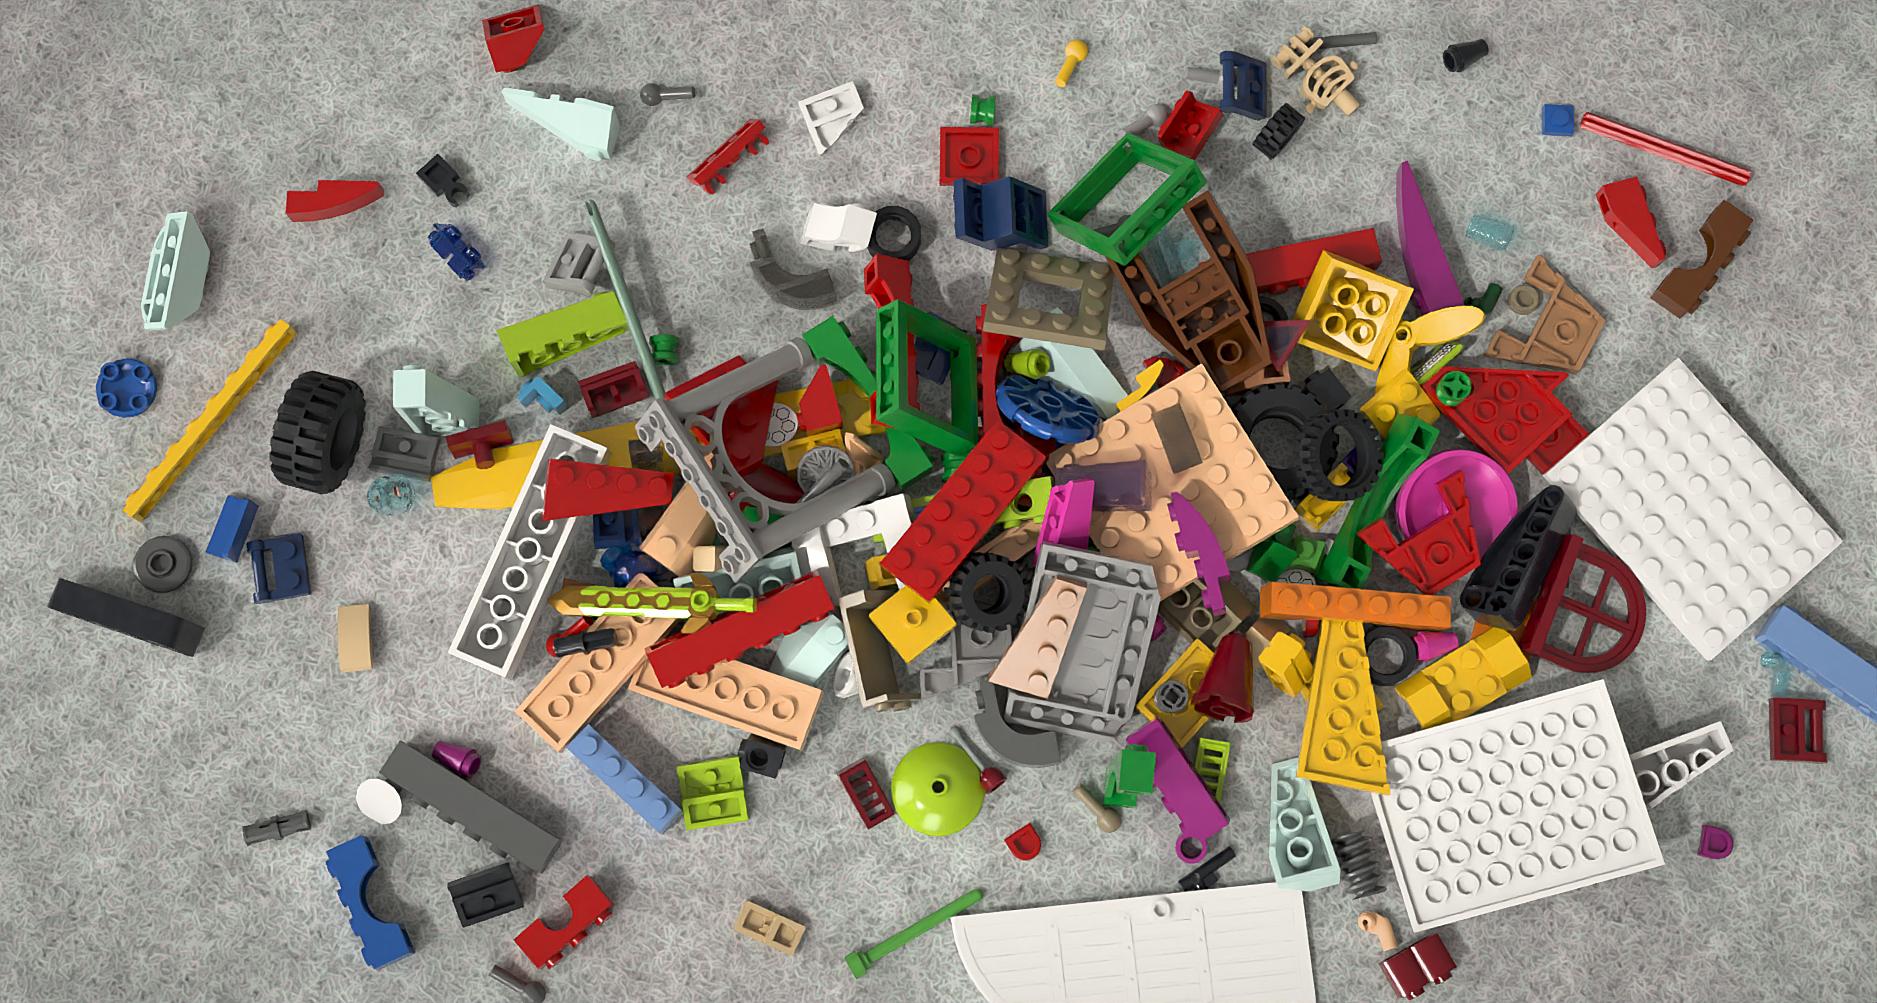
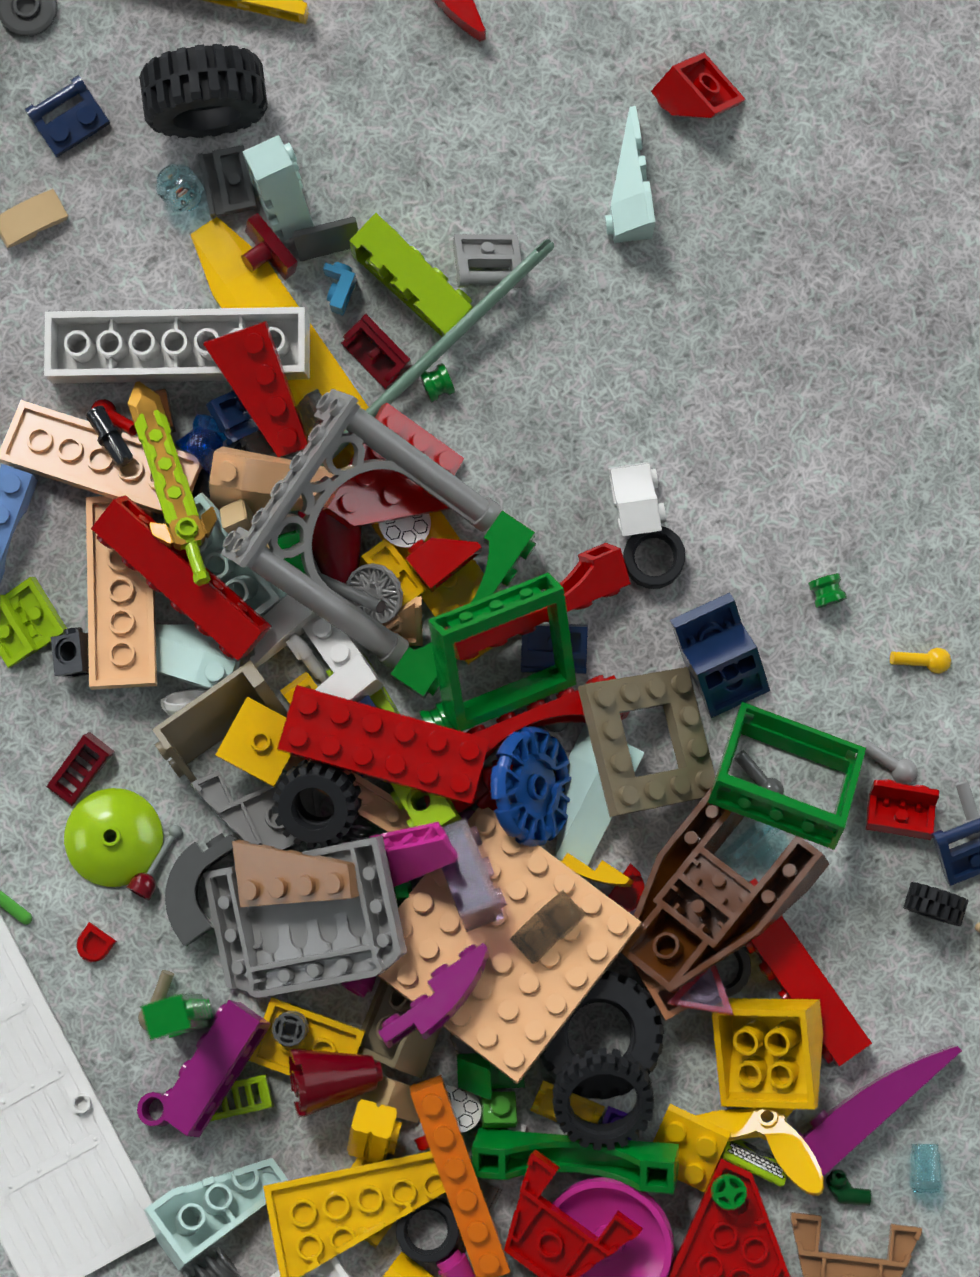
camera: 70 degrees right, 5 degrees up
blue panel [206,495,259,563] -> none
black plate [416,153,470,208] -> none
clear blue hinge [428,223,486,281] -> none
dark grey bar [640,83,695,106] -> none
red plate [686,118,769,195] -> none
clear smoke arch [749,228,838,310] -> none
white wing [798,81,864,156] -> none
red tile [939,127,999,186] -> none
lime cone [1004,349,1050,379] -> none
black hose [1178,846,1236,892] -> none
black brick [1301,368,1352,410] -> none
dark tan tile [1508,284,1540,315] -> none
none -> white piece [286,634,329,683]
none -> dark grey slope [292,216,359,261]

